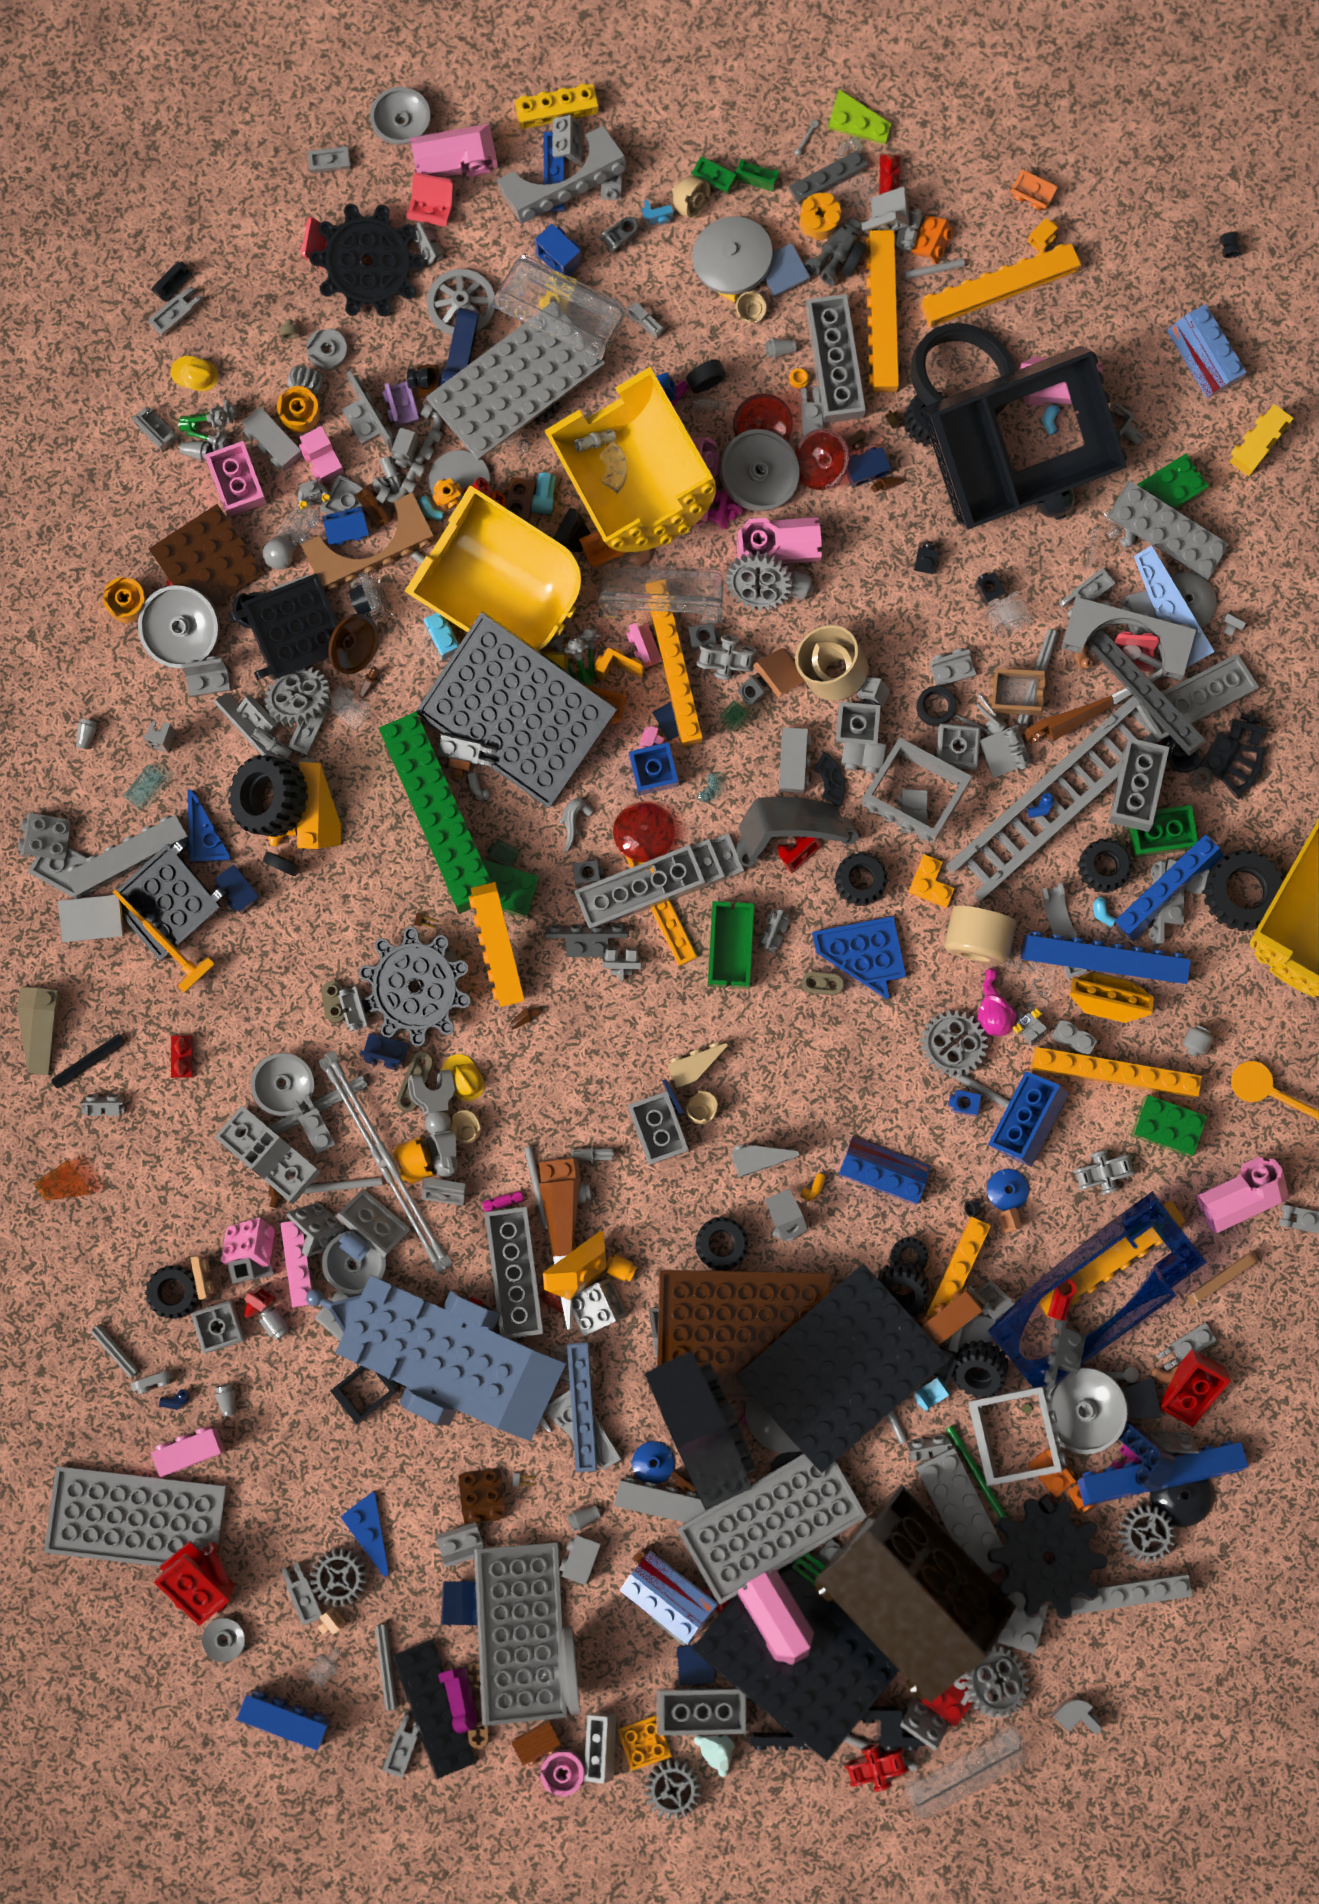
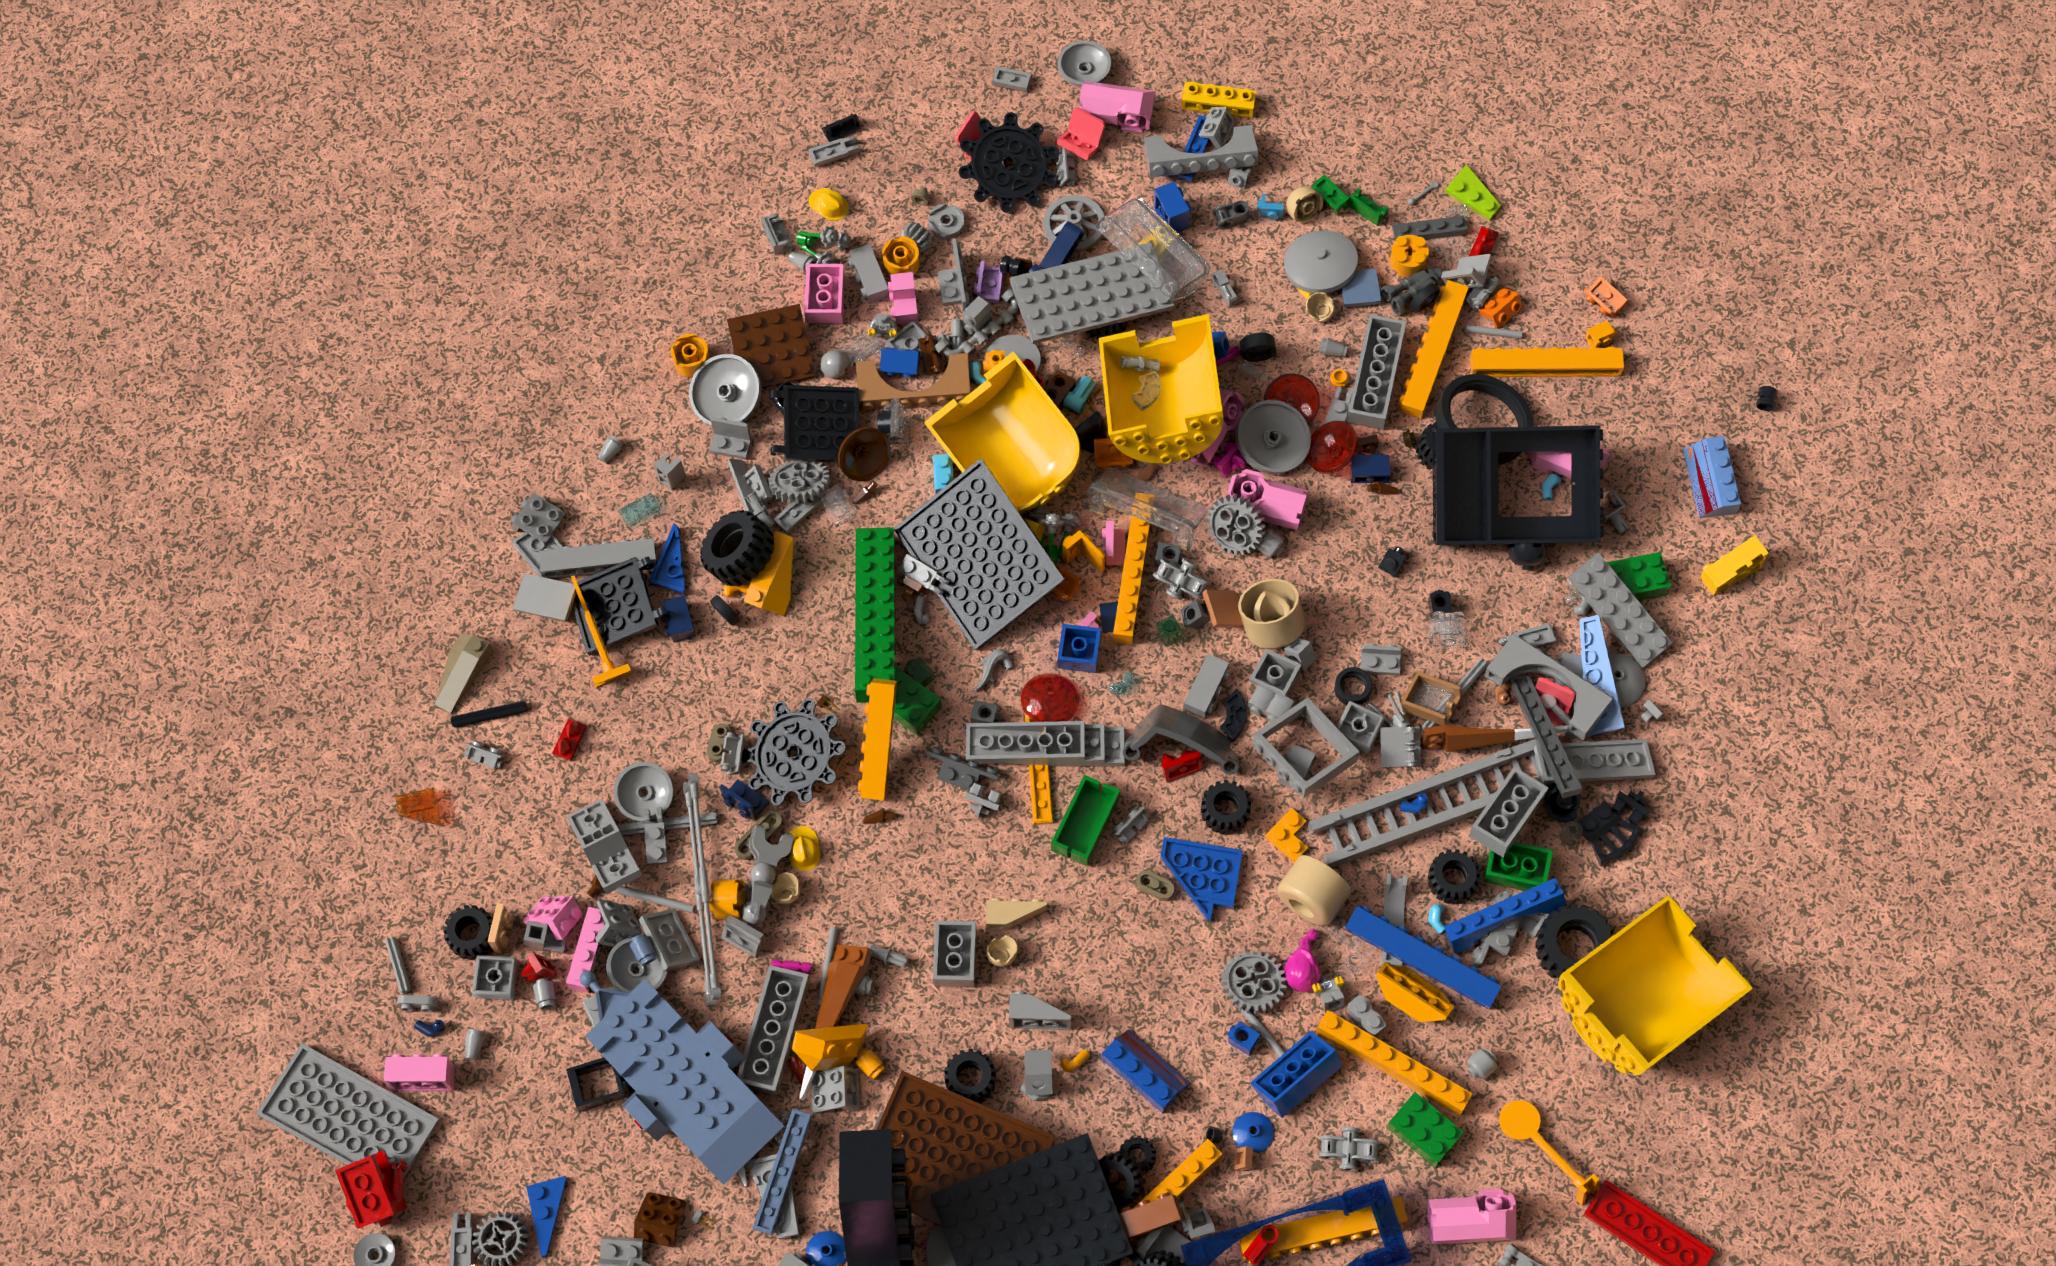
camera: 30 degrees right, 15 degrees down
dark blue piece [662,1079,684,1117] -> none

